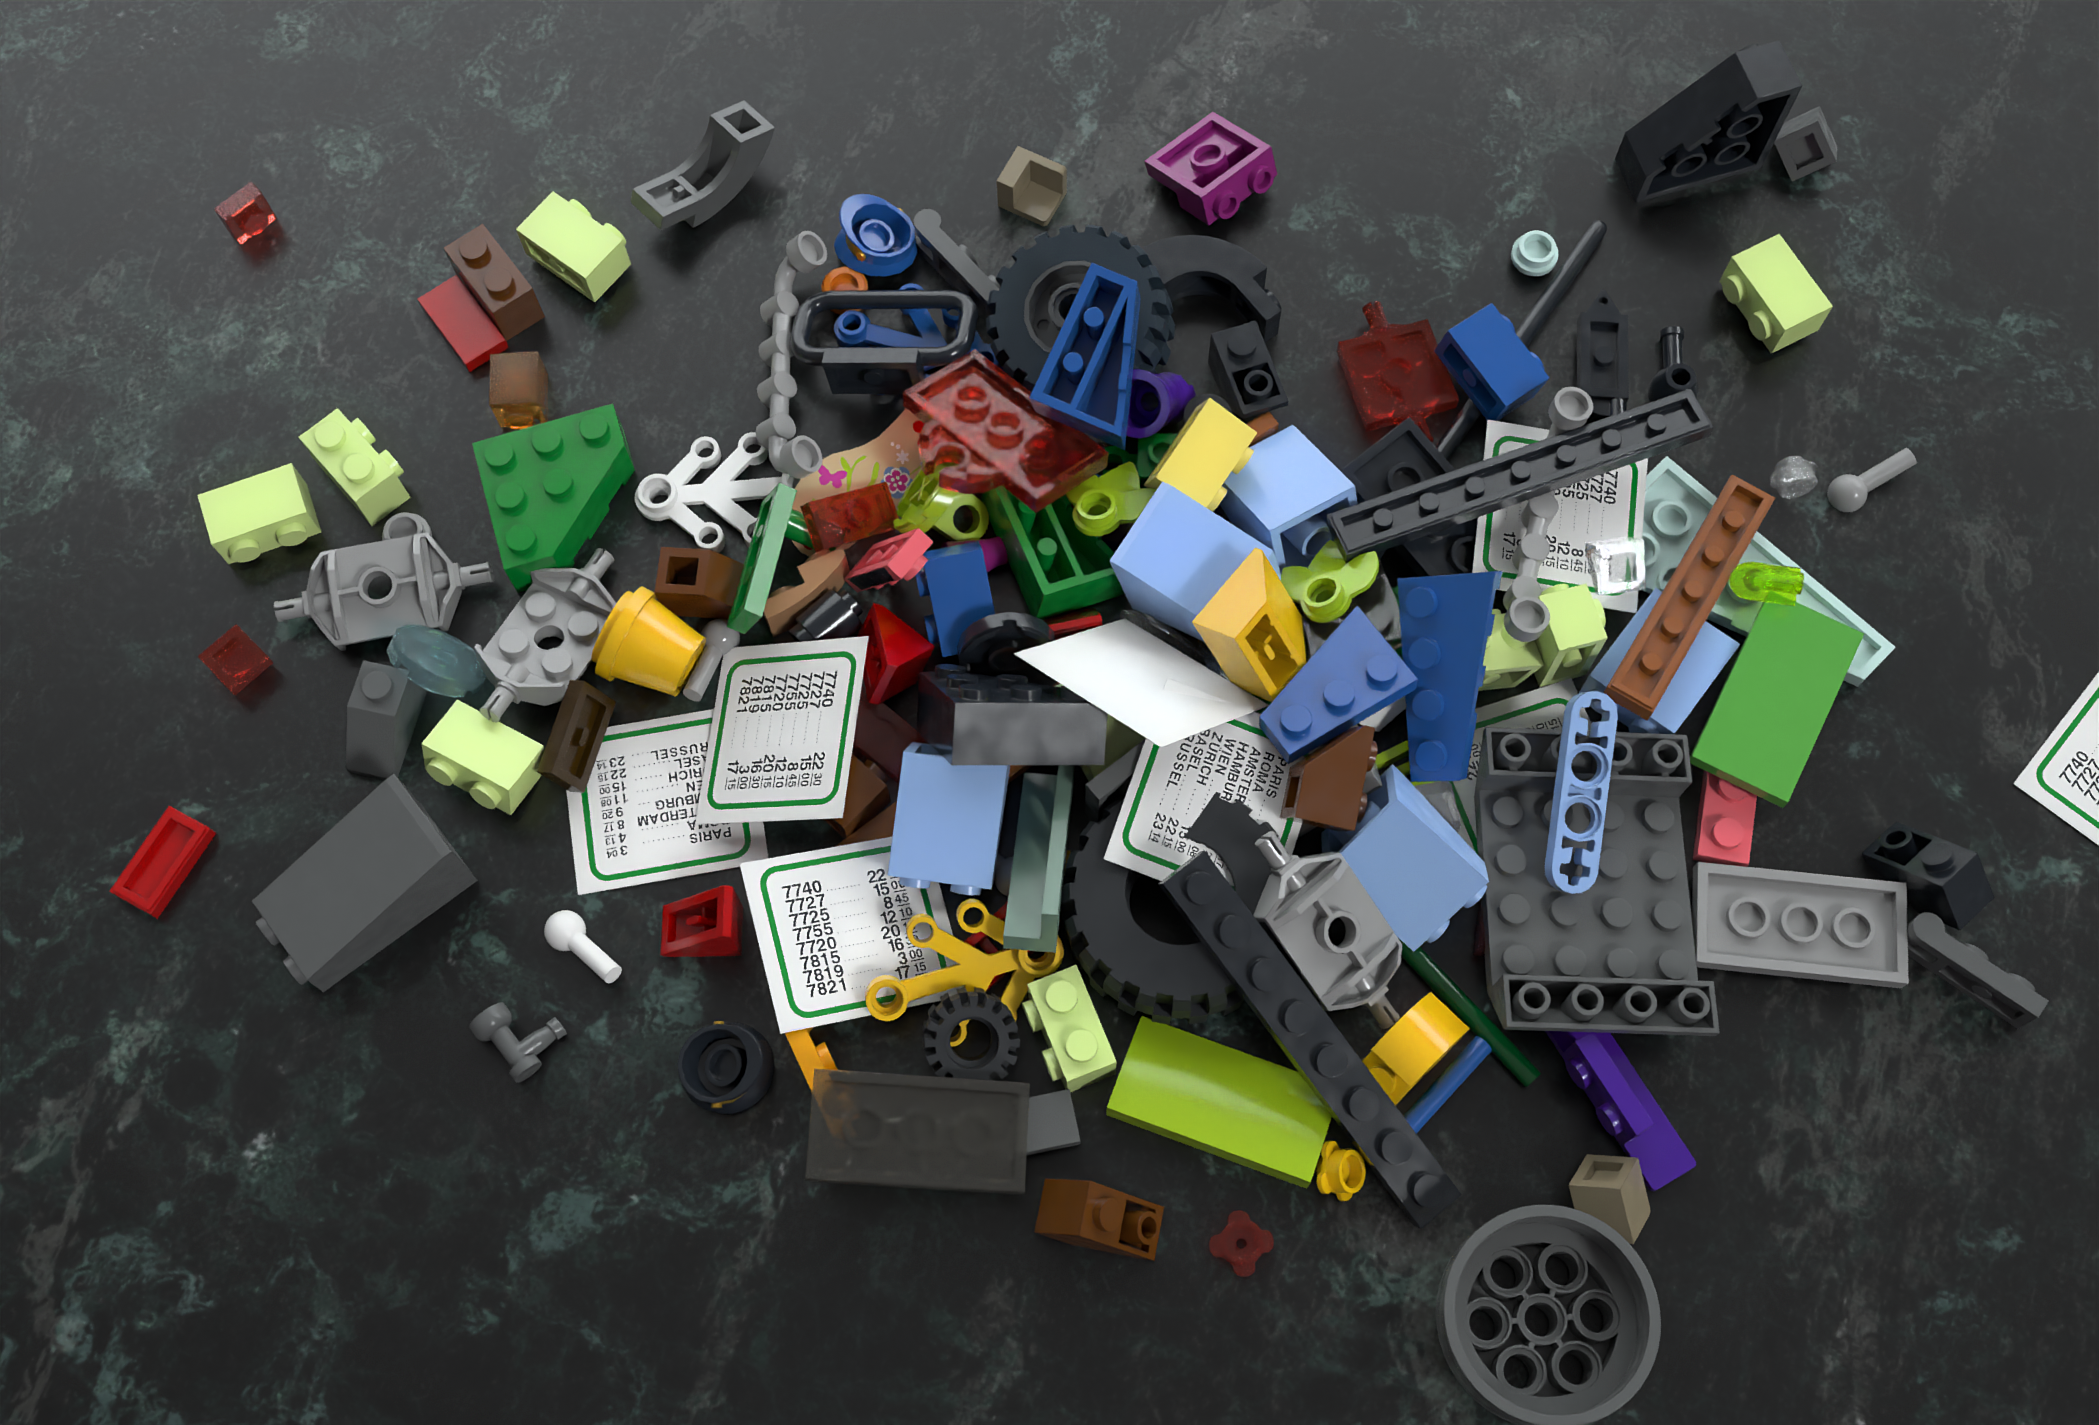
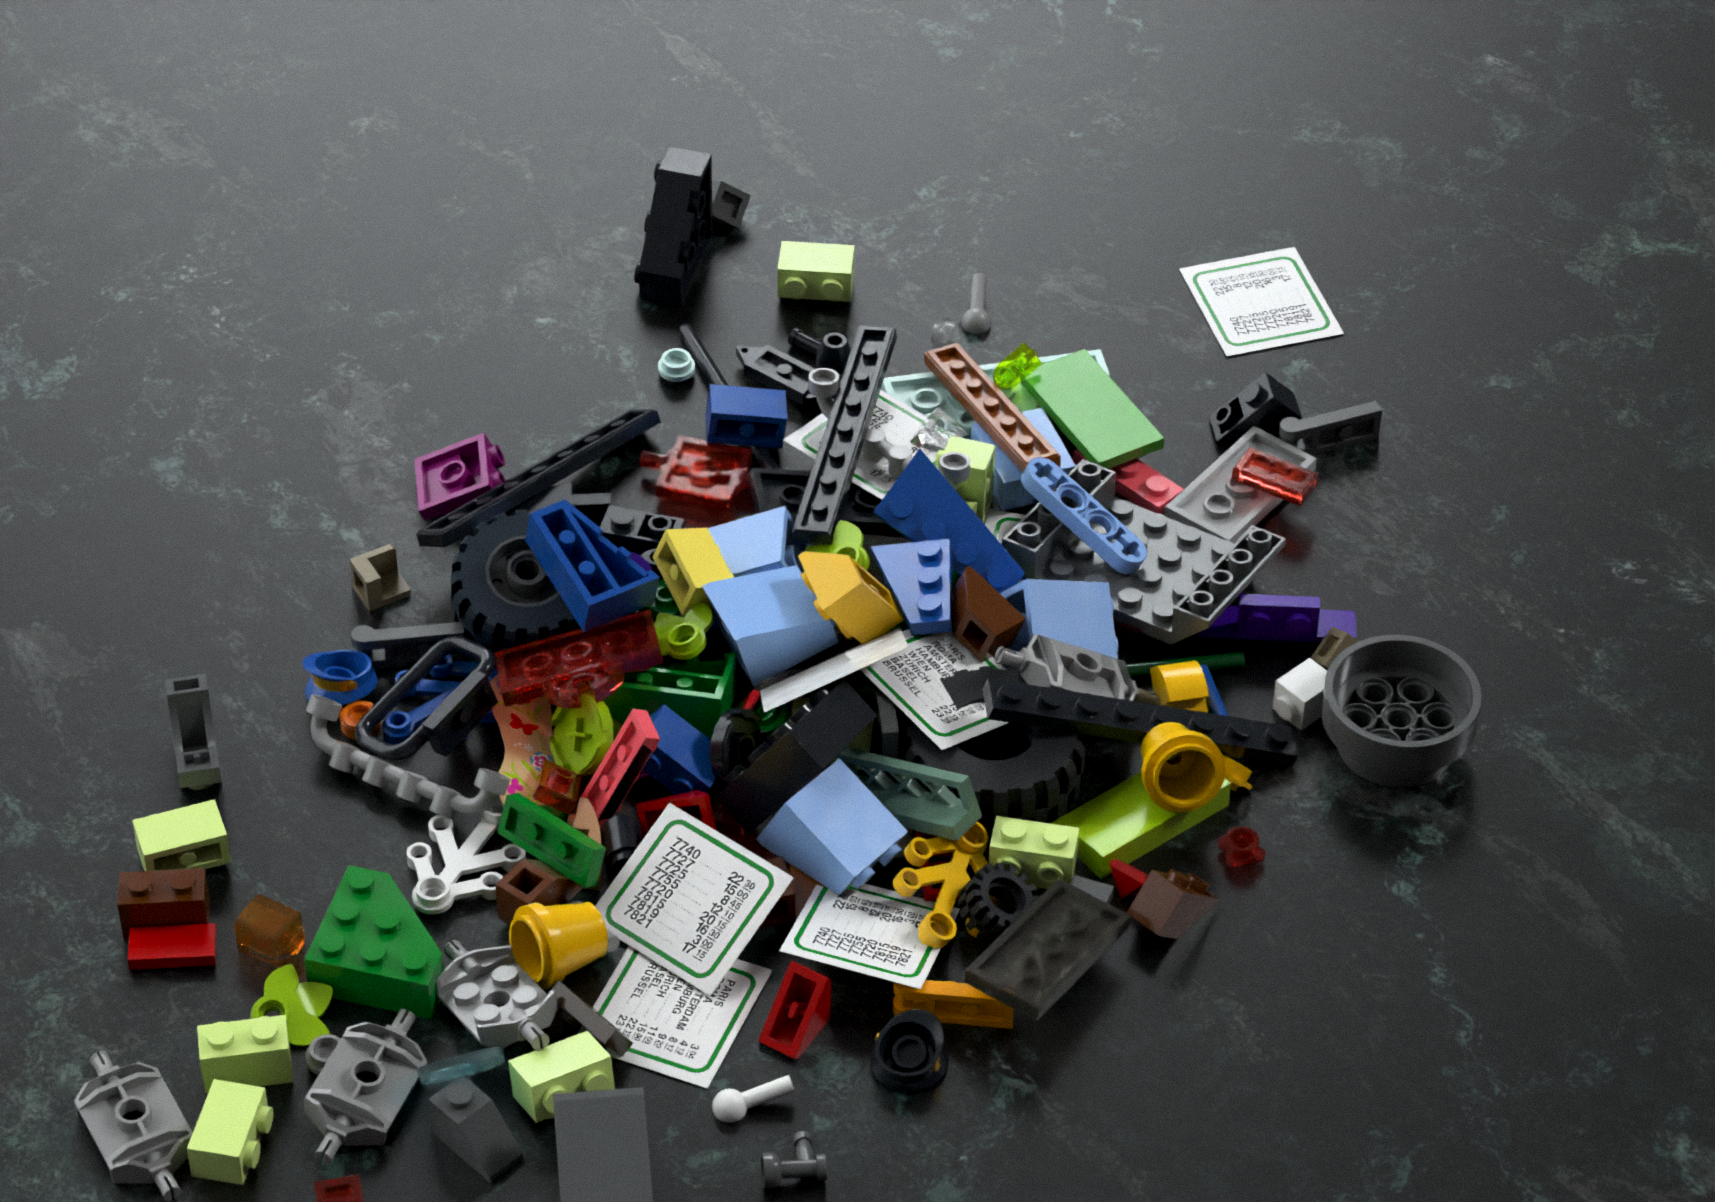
camera: 60 degrees left, 25 degrees down
none -> light grey plate [74,1051,193,1201]
none -> lime plate [250,964,333,1047]
none -> black tile [416,409,661,547]
none -> red slope [1109,858,1149,899]
none -> yellow piece [1141,722,1226,812]
none -> clear red plate [1231,447,1319,506]
none -> white brick [1272,658,1327,731]

